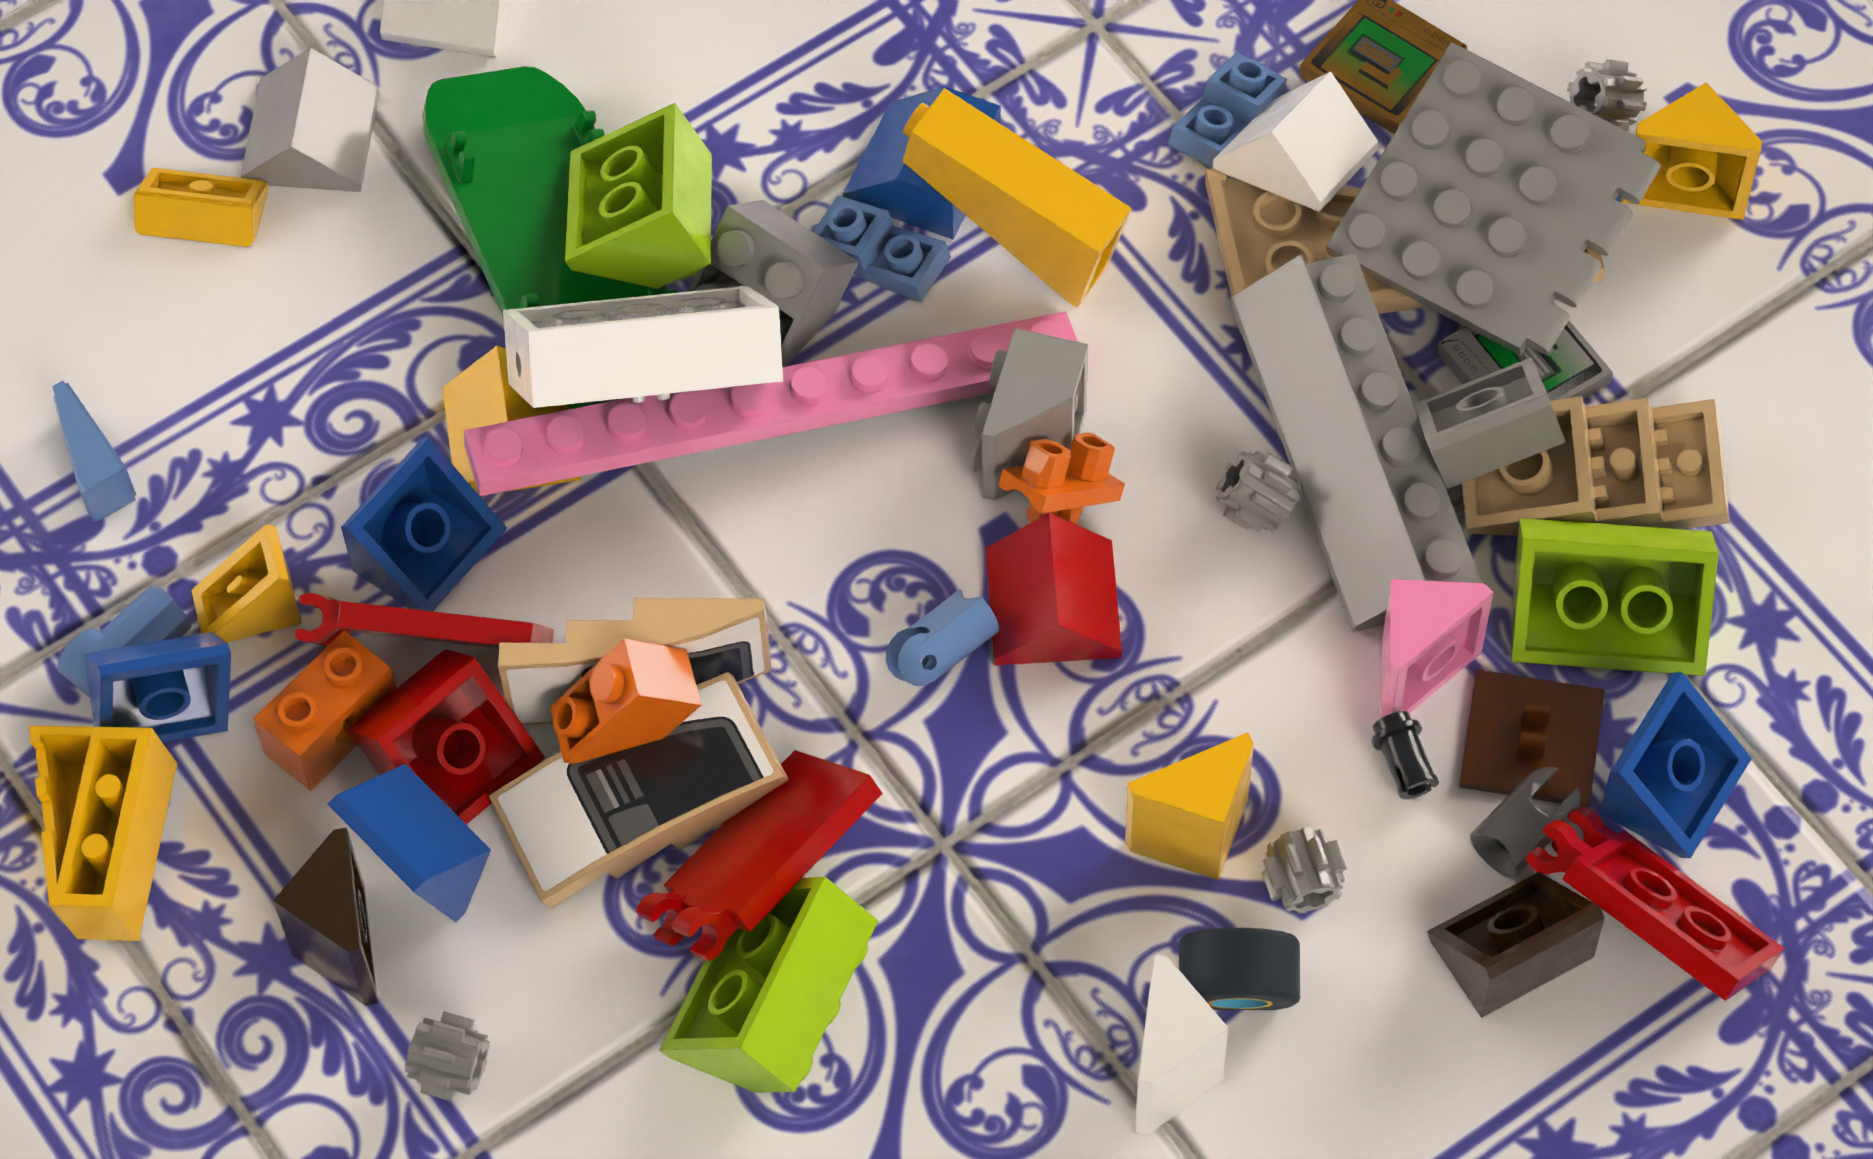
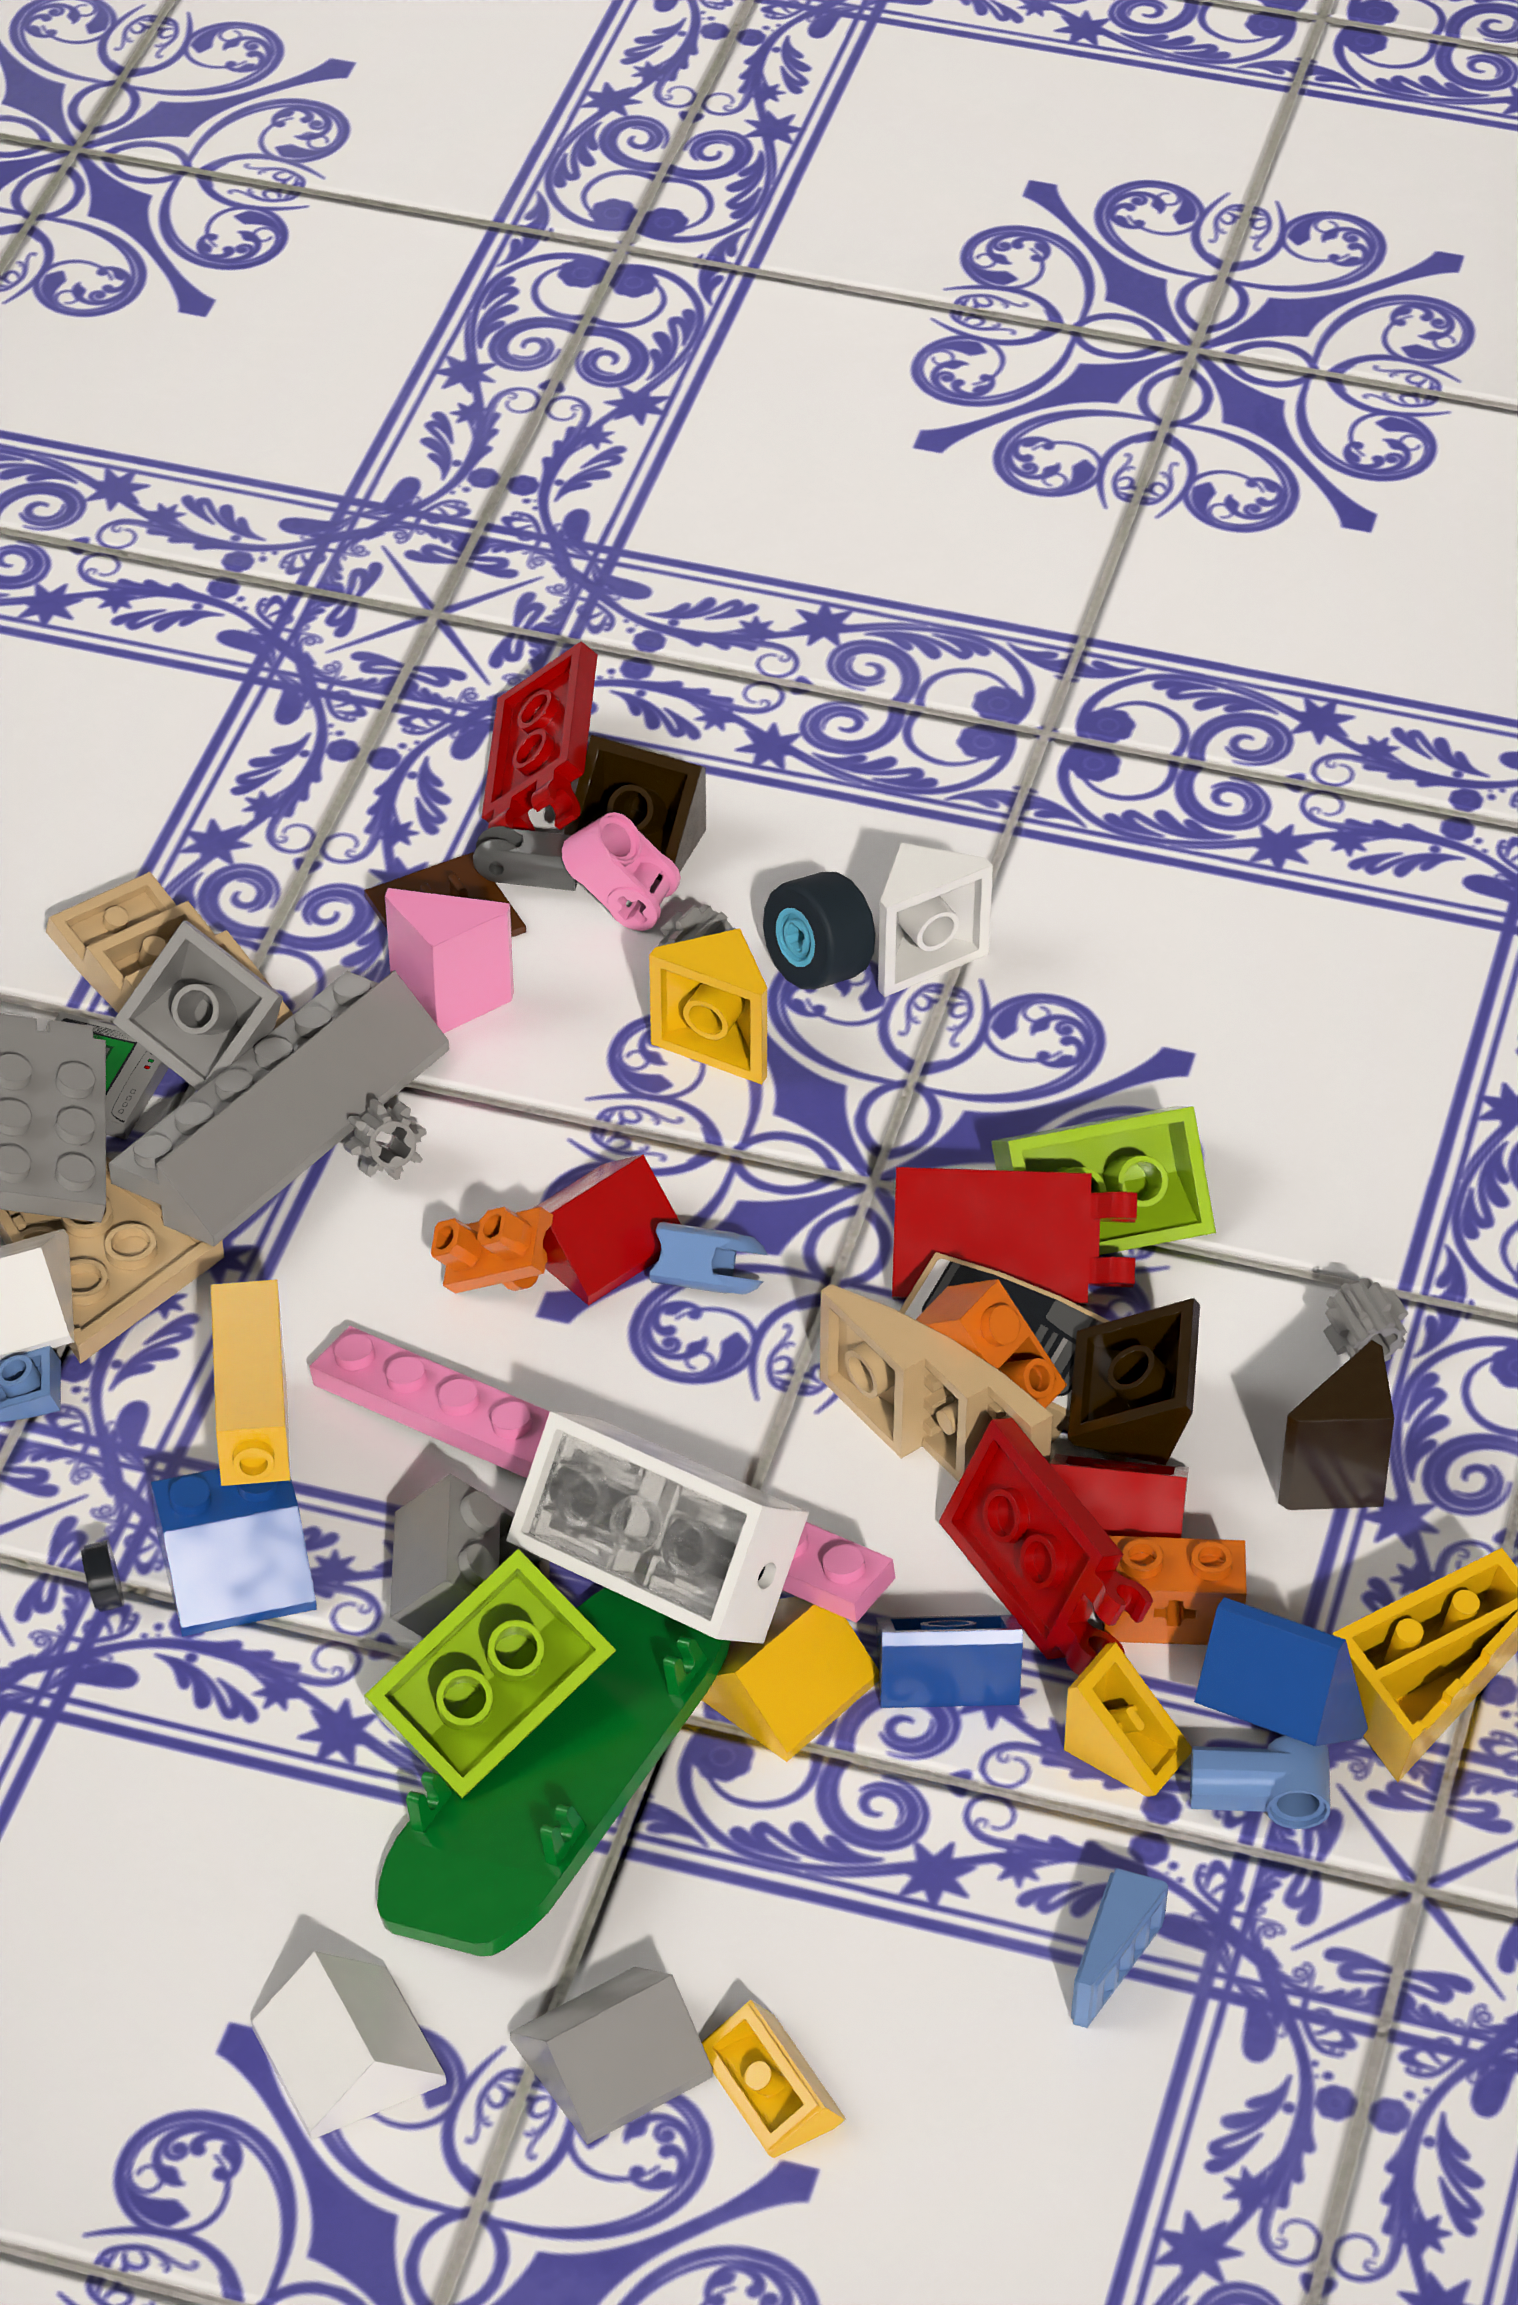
camera: 130 degrees left, 15 degrees down
blue slope [327,764,491,922] -> none
medium blue slope [813,195,951,302] -> none
light grey slope [973,328,1088,500] -> none
black pin [1371,711,1439,799] -> none
lime slope [1511,518,1719,676] -> none
blue slope [1599,672,1752,858] -> none
none -> black tile [81,1540,124,1612]
none -> bright pink piece [562,812,681,931]
none -> dark brown slope [1068,1298,1200,1466]

